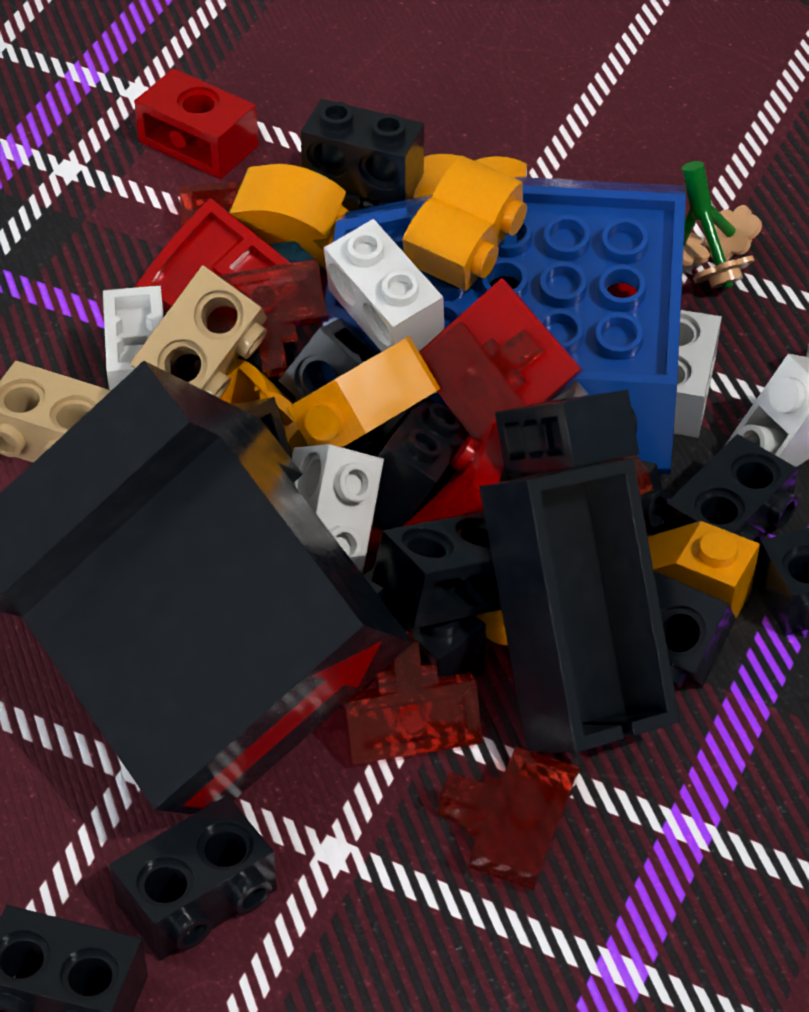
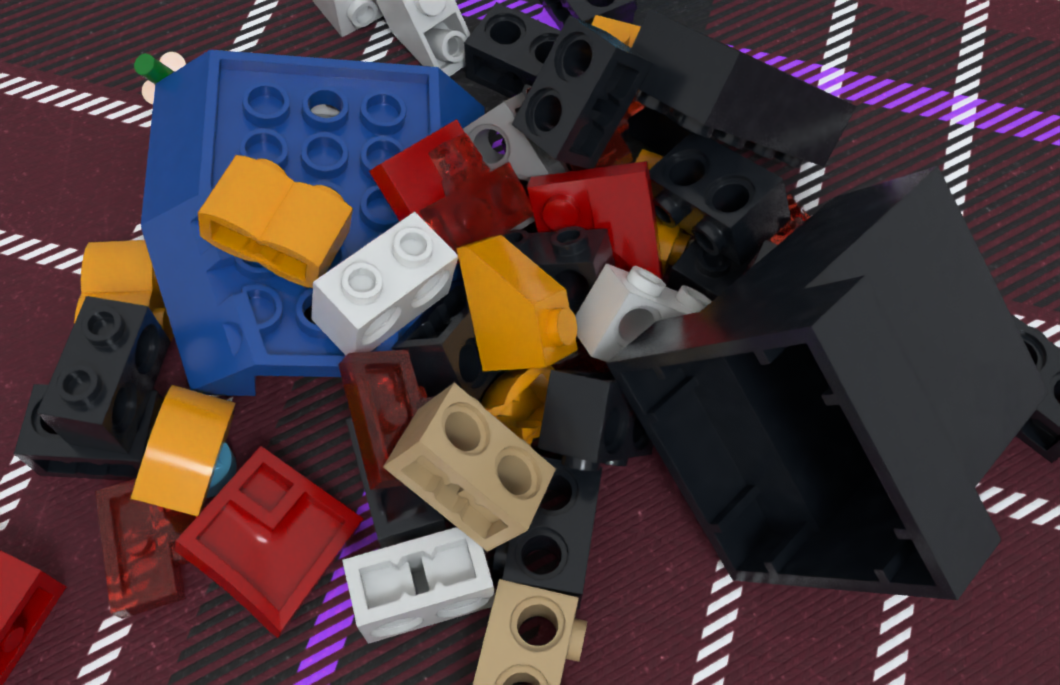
camera: 100 degrees left, 15 degrees up
clear red hinge [438,746,579,891] -> none

